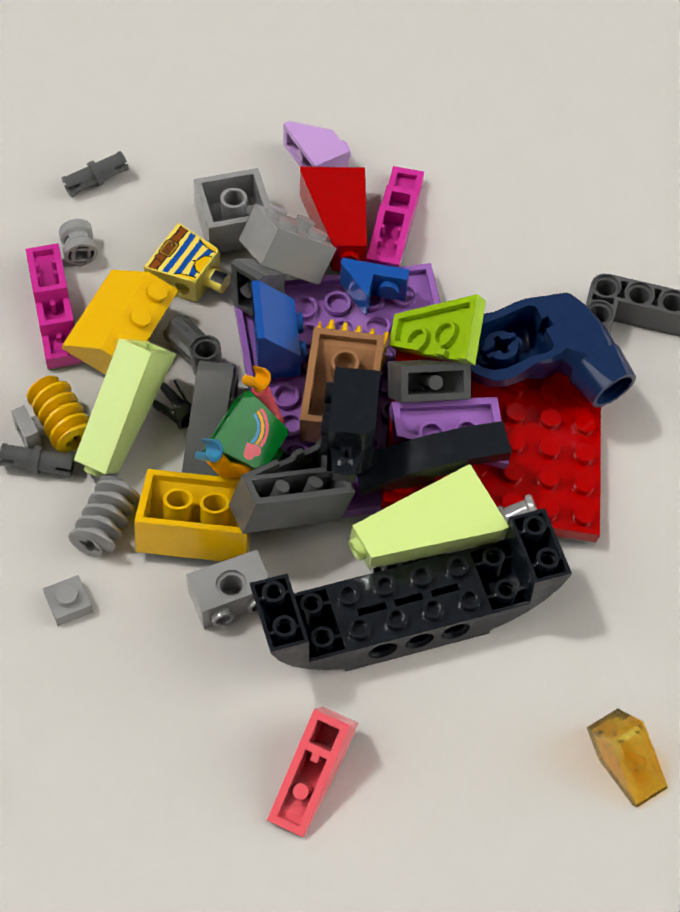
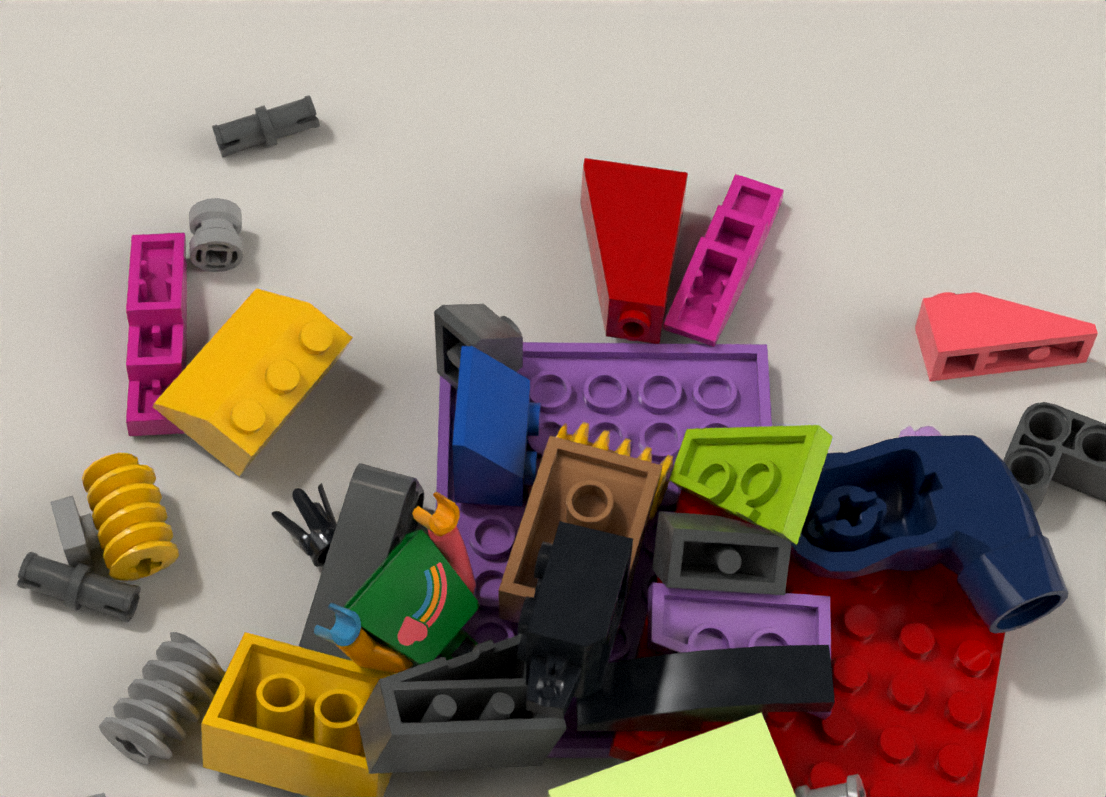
camera: 10 degrees right, 0 degrees up
yellowish green slope [74,338,176,477] -> none
torso [144,223,231,302] -> none
dark grey piece [163,315,223,376] -> none
light grey brick [194,168,270,253] -> none
light grey brick [239,204,336,285] -> none
lavender slope [283,121,351,167] -> none
blue slope [340,258,410,315] -> none
none -> coral slope [915,292,1098,382]

